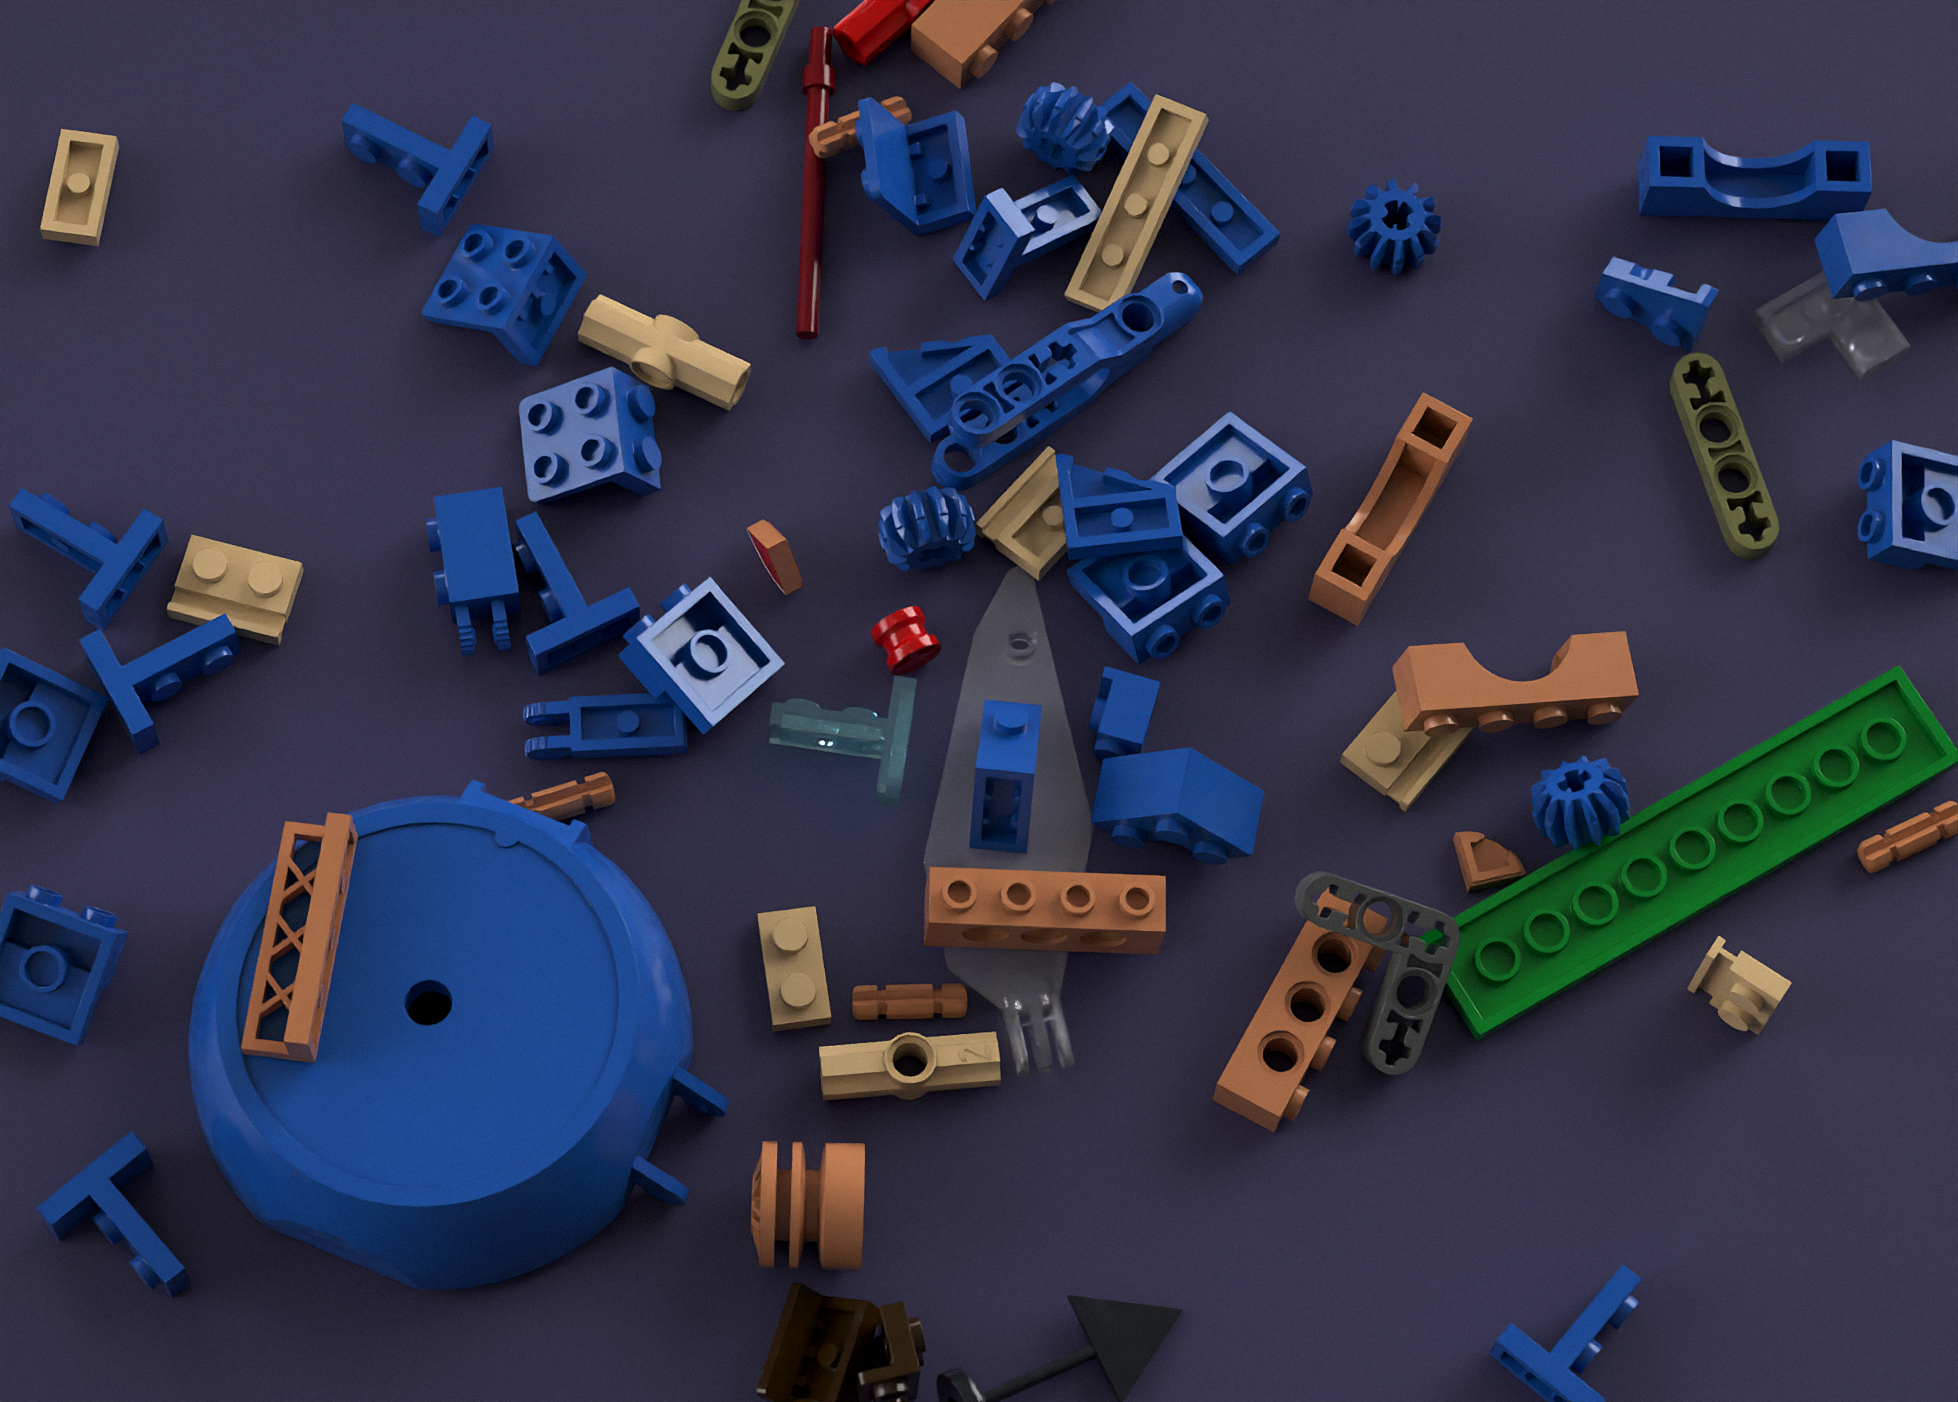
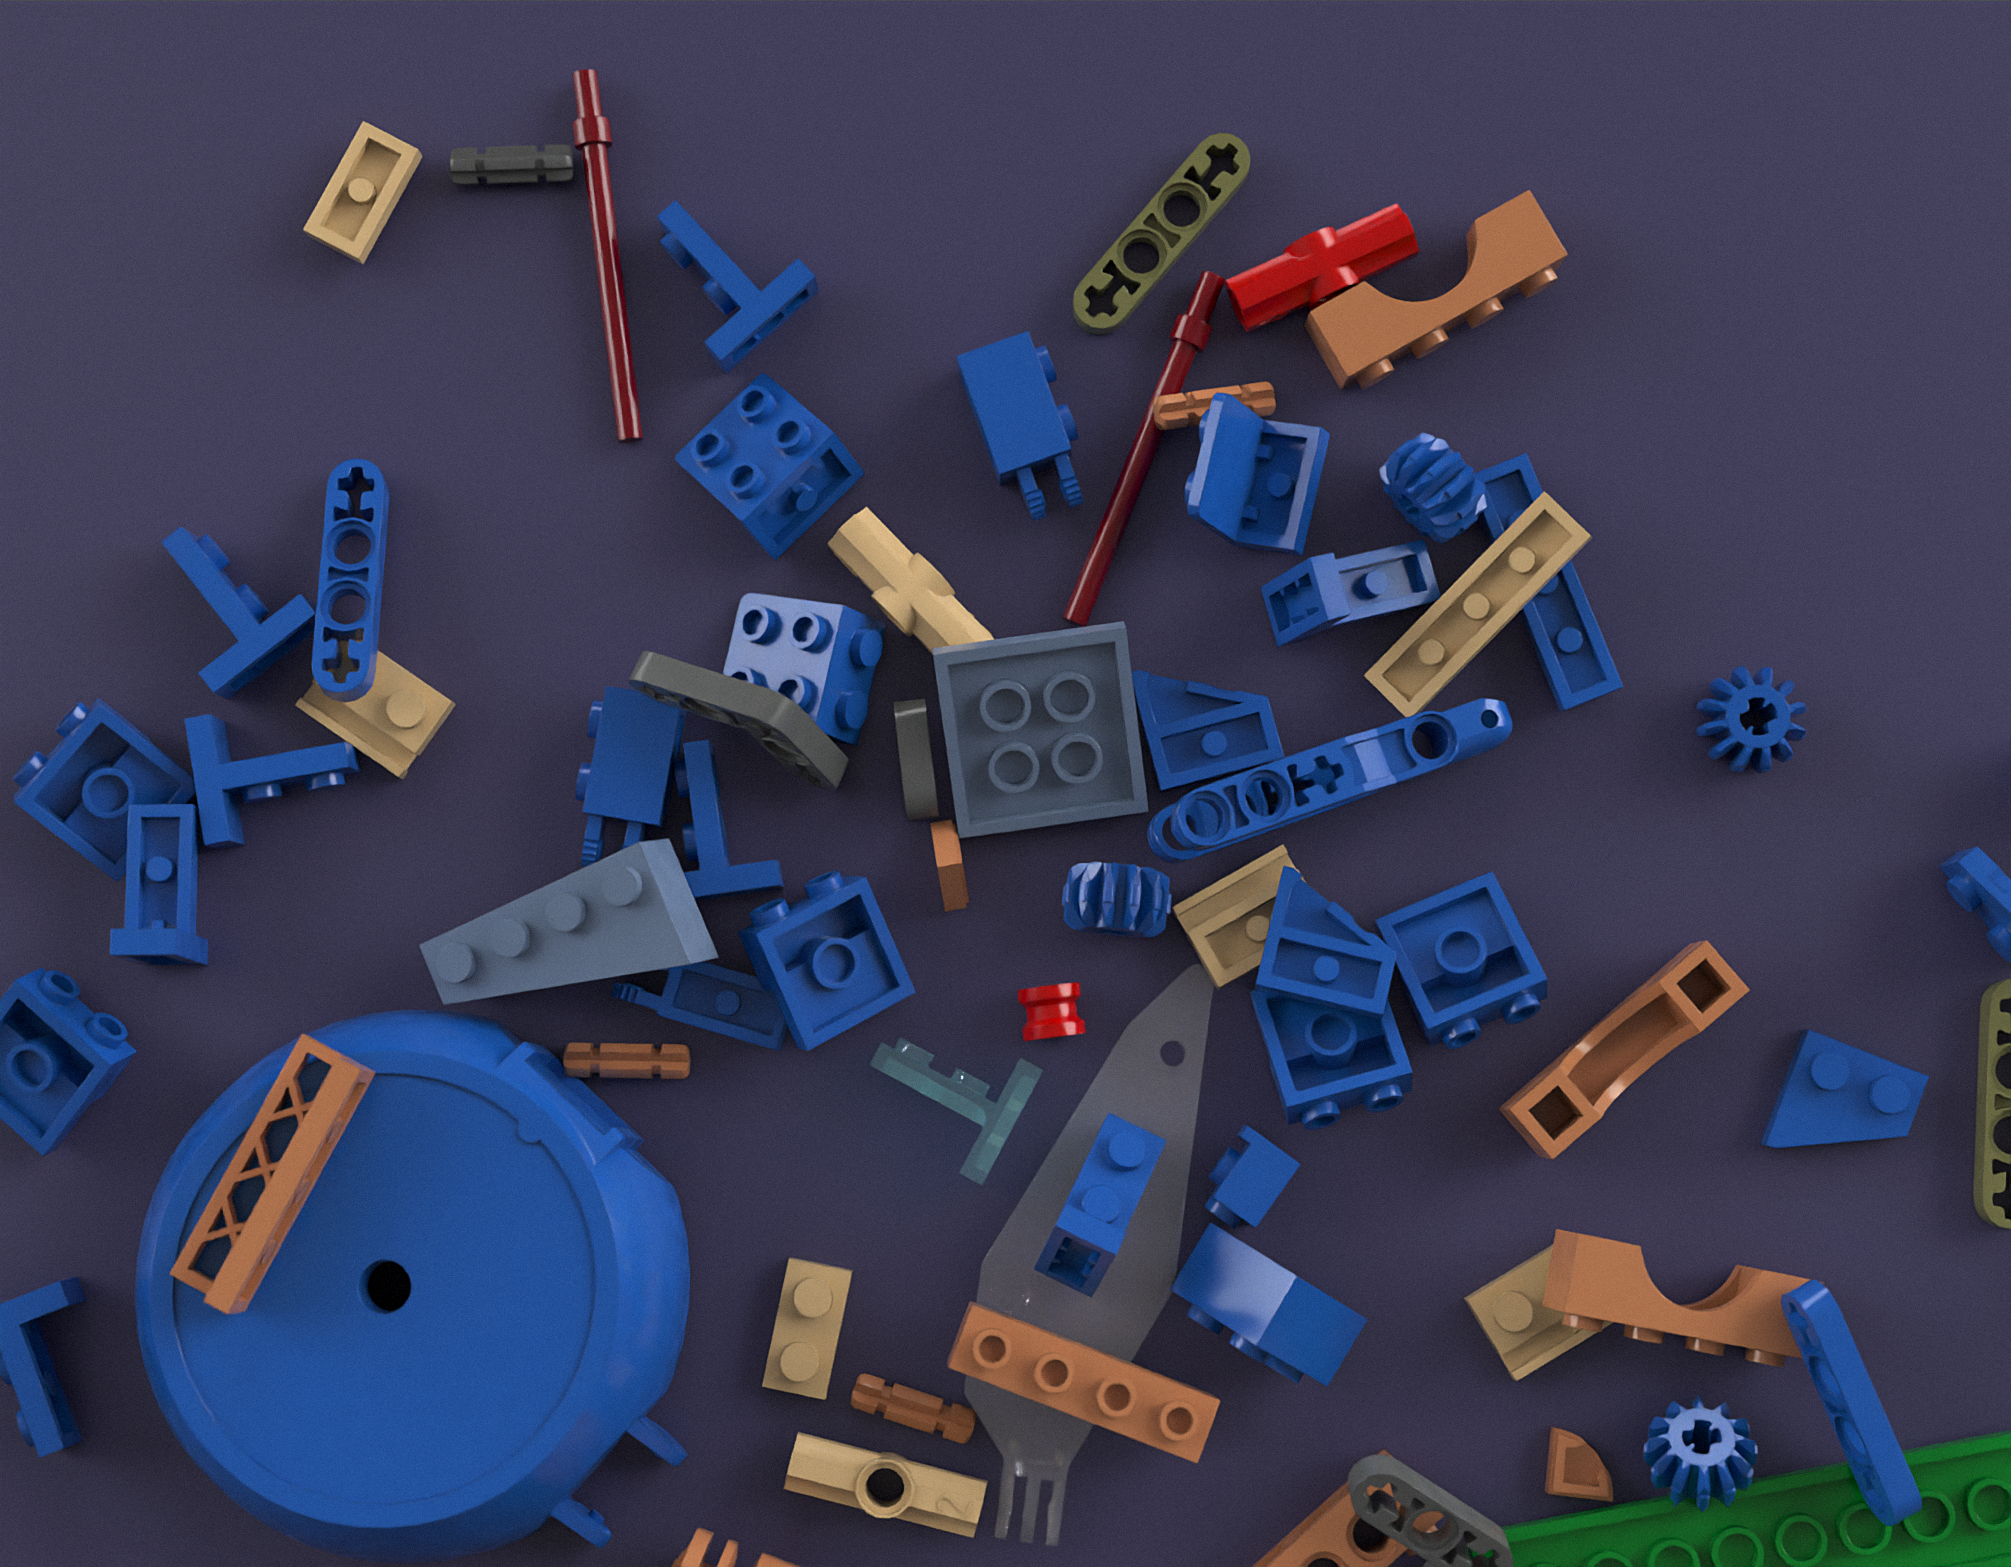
camera: 25 degrees right, 15 degrees up
none -> blue bracket [110,804,208,966]
none -> blue beam [311,458,390,703]
none -> sand blue wedge [419,838,719,1005]
none -> dark grey axle [449,144,574,186]
none -> dark red bar [572,69,643,443]
none -> dark grey beam [628,651,850,791]
none -> dark grey beam [893,698,939,821]
none -> sand blue plate [932,621,1149,839]
none -> blue hinge [956,331,1084,521]
none -> blue wing [1760,1029,1929,1148]
none -> blue beam [1781,1279,1922,1526]

